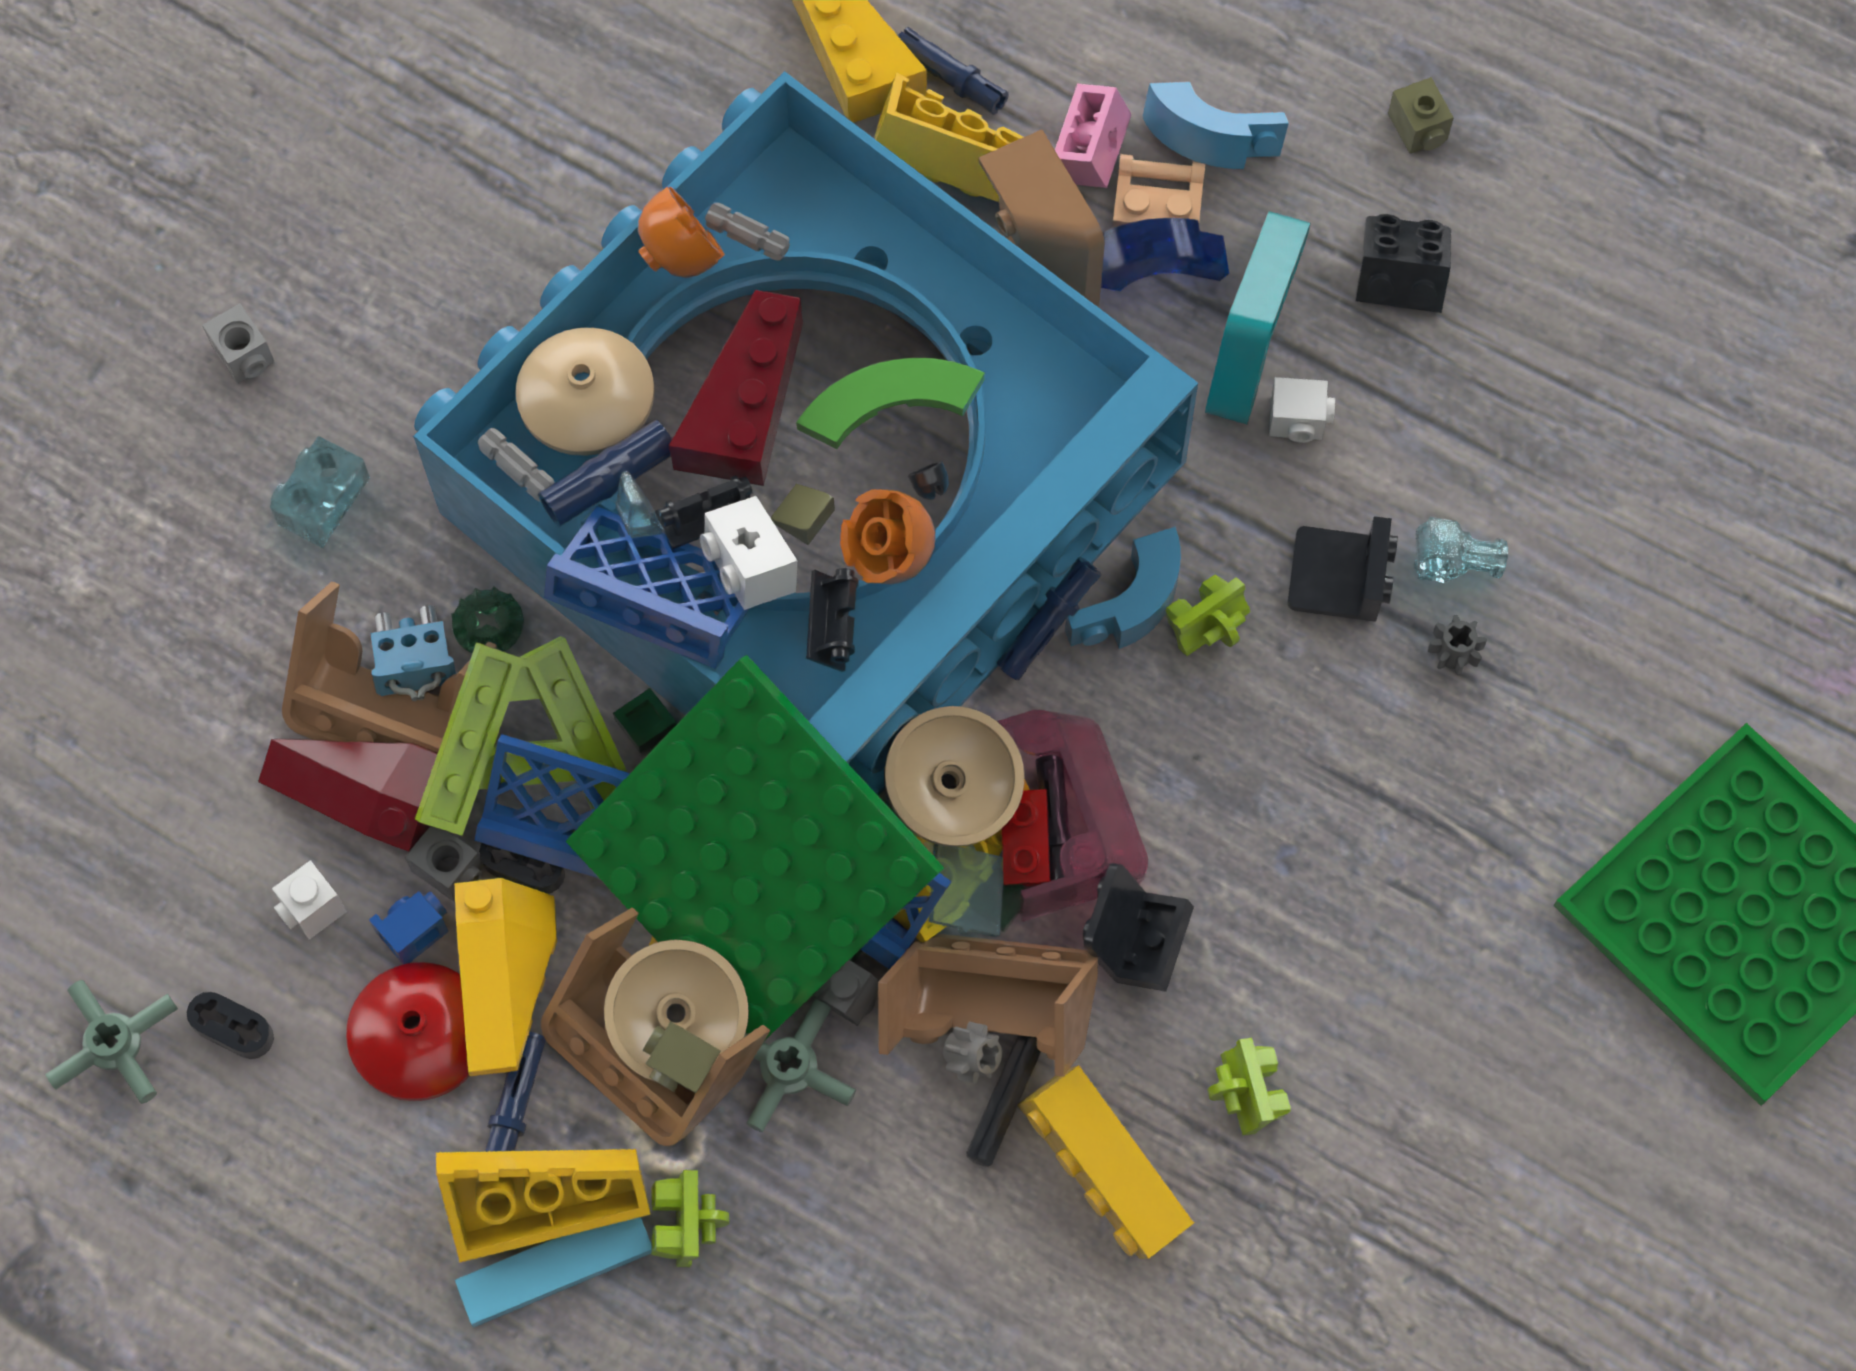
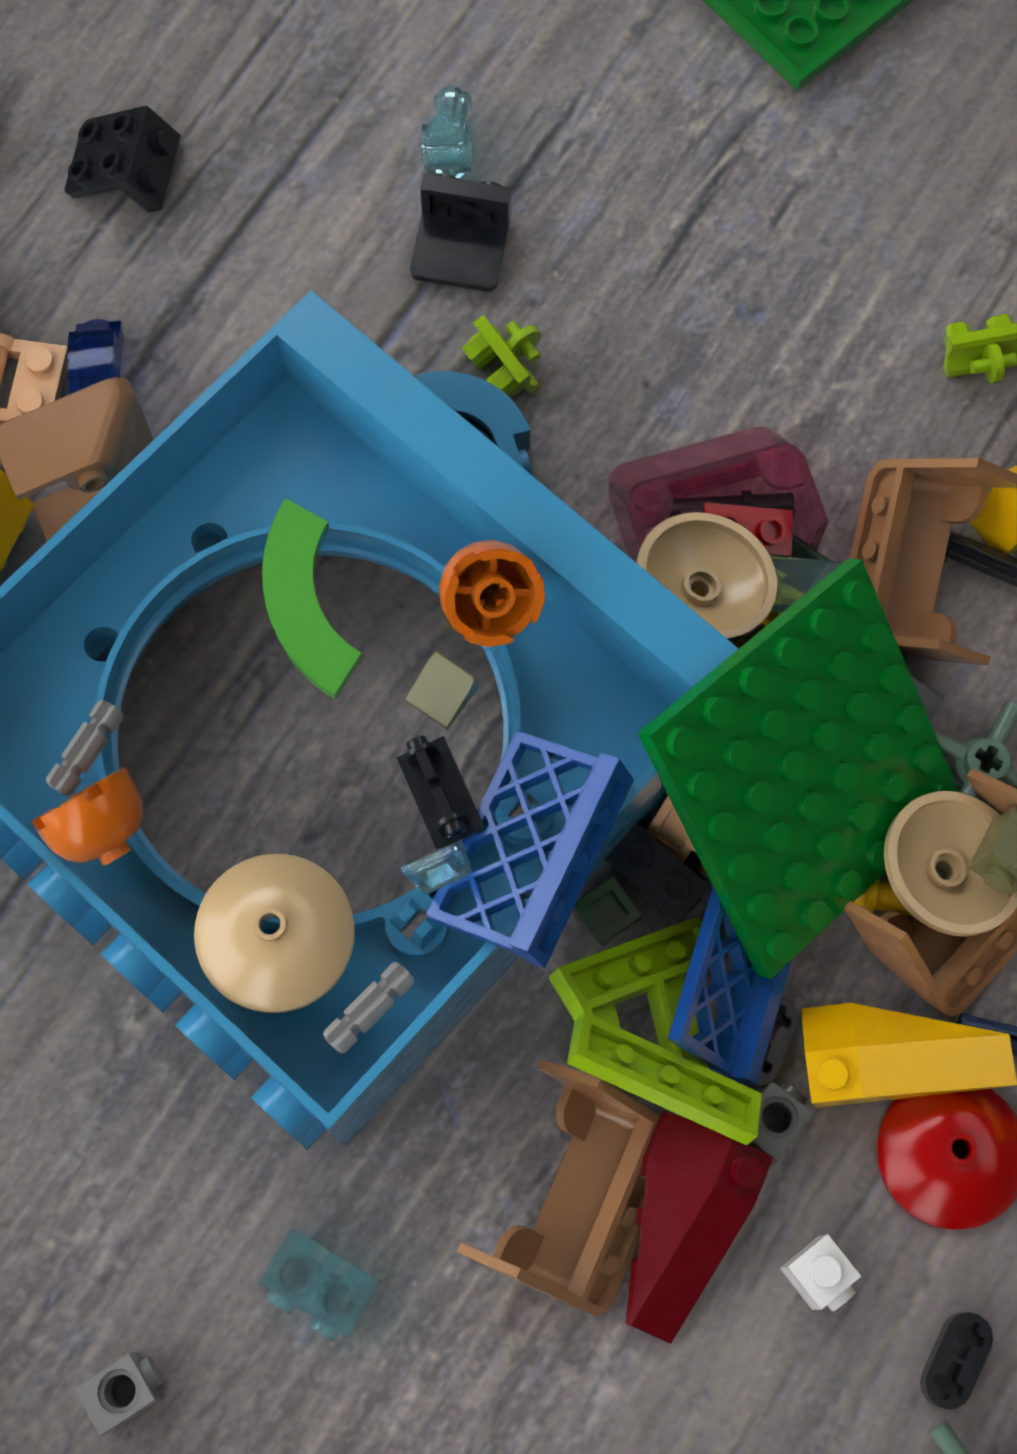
camera: 90 degrees left, 5 degrees up
blue brick [369,891,449,964] -> none
dark azure piece [370,605,456,701] -> none
clear green gear [451,586,524,654] -> none
dark blue axle [538,420,672,527] -> none
dark red wedge [669,290,803,486] -> none
white brick [700,496,797,610] -> none
black hinge [806,568,859,672] -> none
black hinge [908,461,949,500] -> none
light grey gear [943,1021,1002,1084] -> none
black bracket [1083,863,1194,992] -> none
teal beam [1205,211,1311,425] -> none
white brick [1269,377,1335,443] -> none
dark grey gear [1428,615,1487,675] -> none

